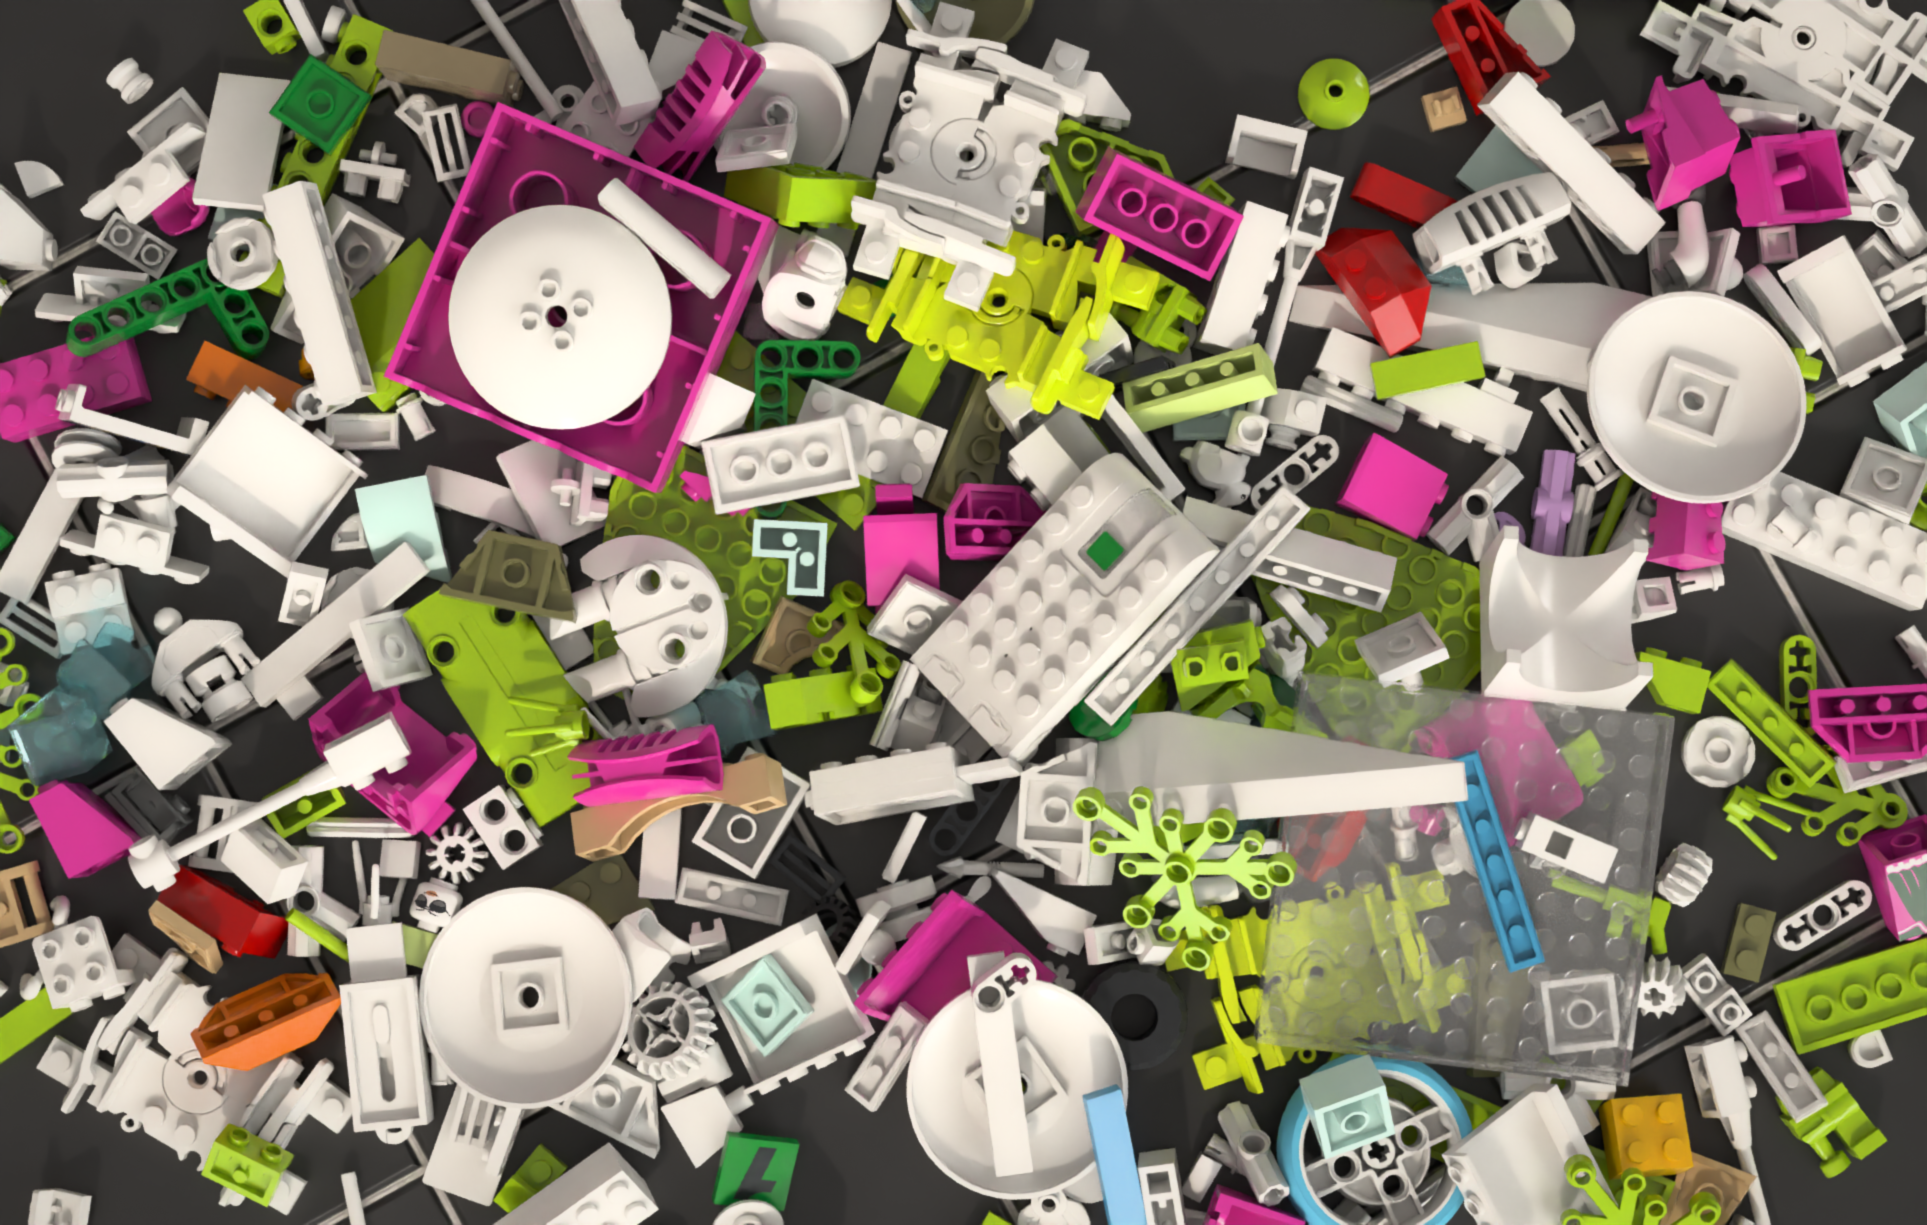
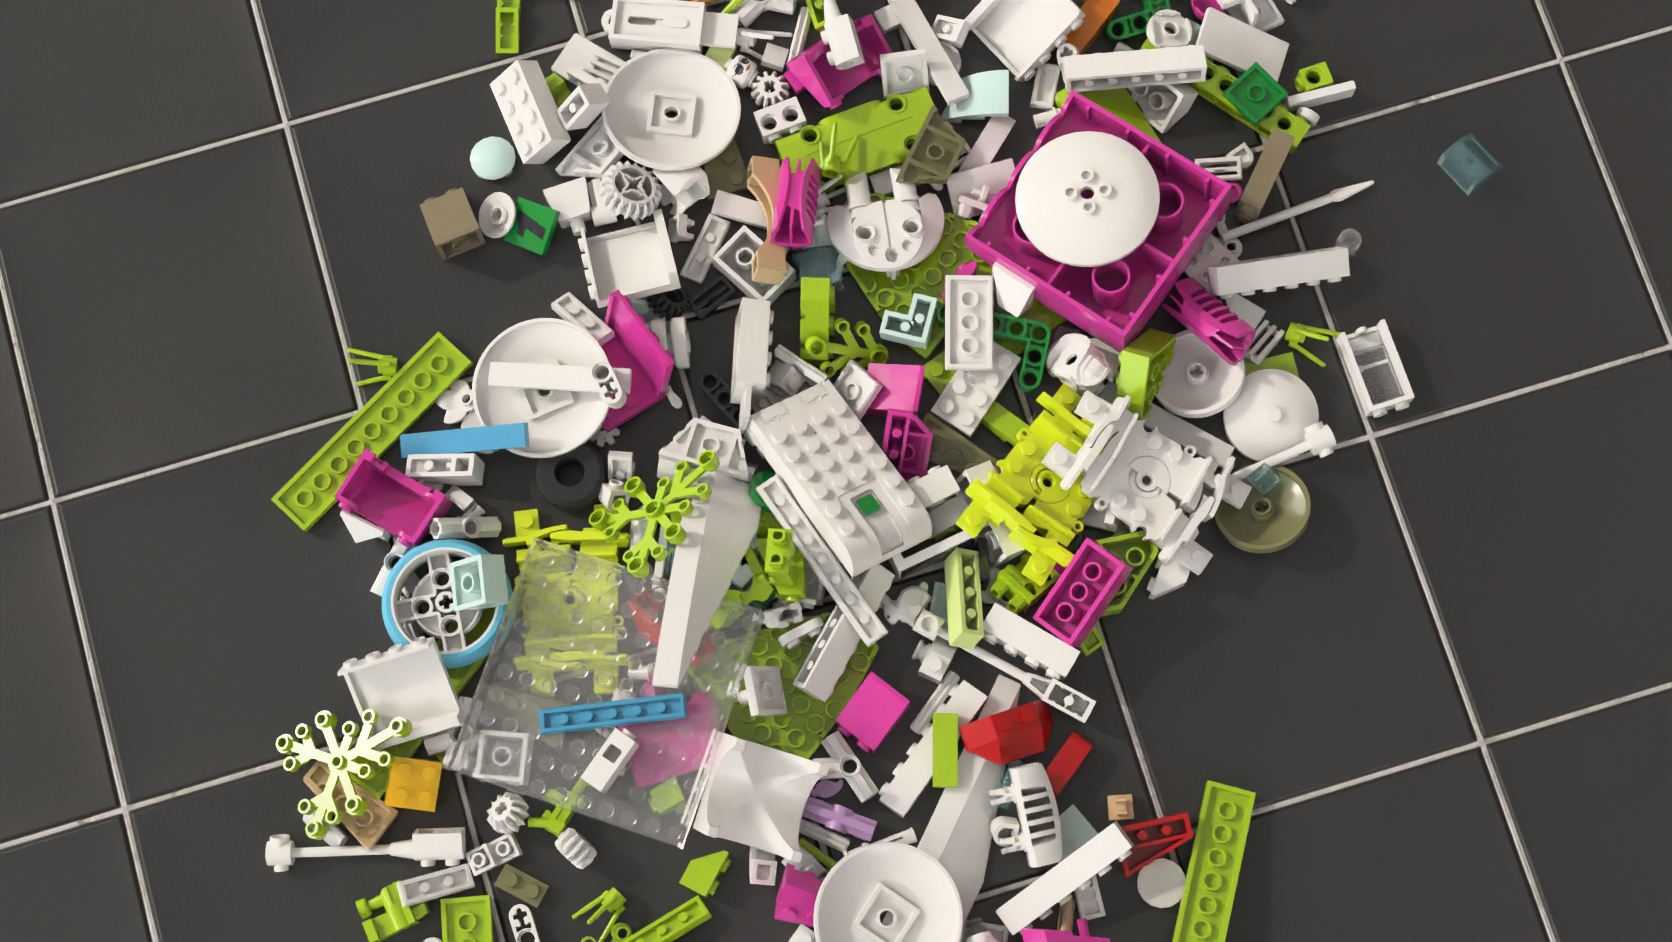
camera: 105 degrees right, 10 degrees down
white tile [331,512,369,552] -> none
white hips [339,141,411,203] -> none
white brick [597,178,731,299] -> none
white tile [715,123,798,172] -> none
light aqua tile [721,954,815,1057] -> none
tan tile [750,595,845,675] -> none
white tile [835,900,896,976] -> none
dark pink tile [875,484,914,515] -> none
white tile [882,811,927,884] -> none
white piece [936,856,1044,878] -> none
white slope [990,867,1097,957] -> none
white panel [1225,114,1308,179] -> none
white beam [1249,435,1339,512] -> none
lime dish [1298,59,1370,130] -> none
white tile [1478,367,1519,404] -> none
white pin [1676,564,1724,595] -> none
white tile [1681,716,1755,787] -> none
none -> white brick [556,83,610,131]

